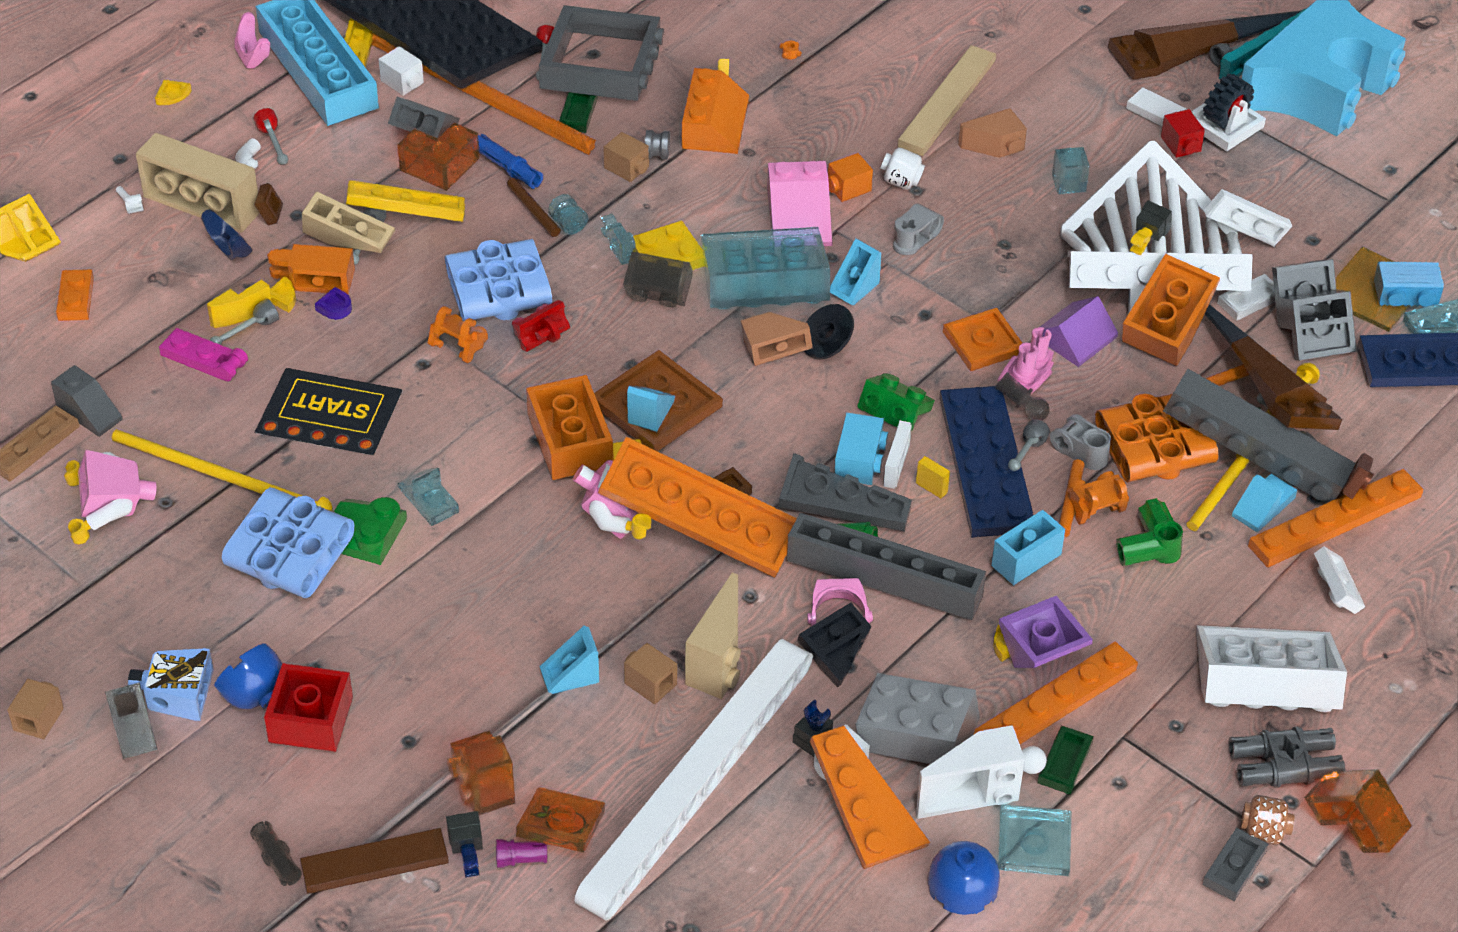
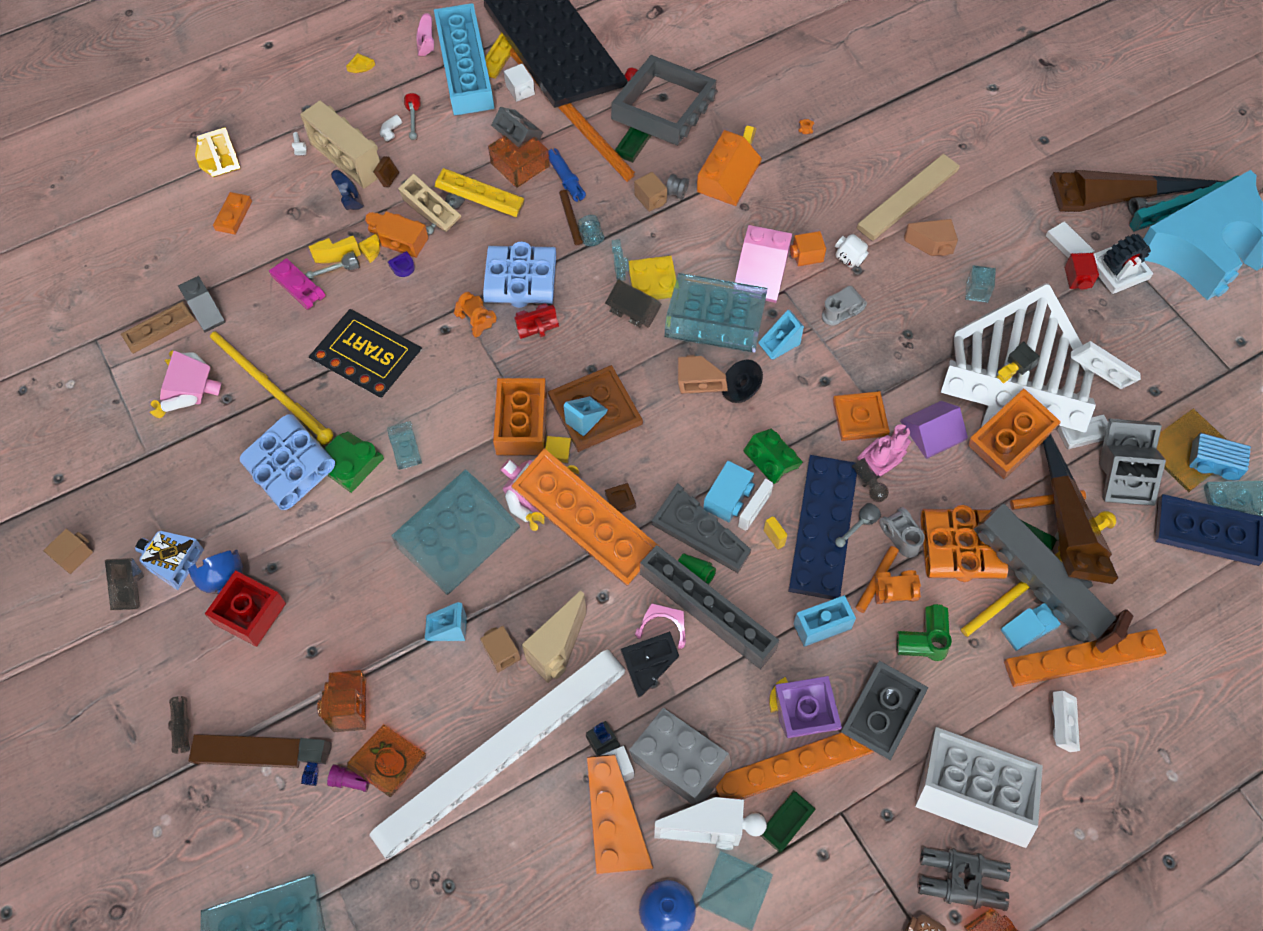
camera: 20 degrees right, 15 degrees up
none -> clear light blue slope [391,469,520,595]
none -> dark grey slope [841,661,929,761]

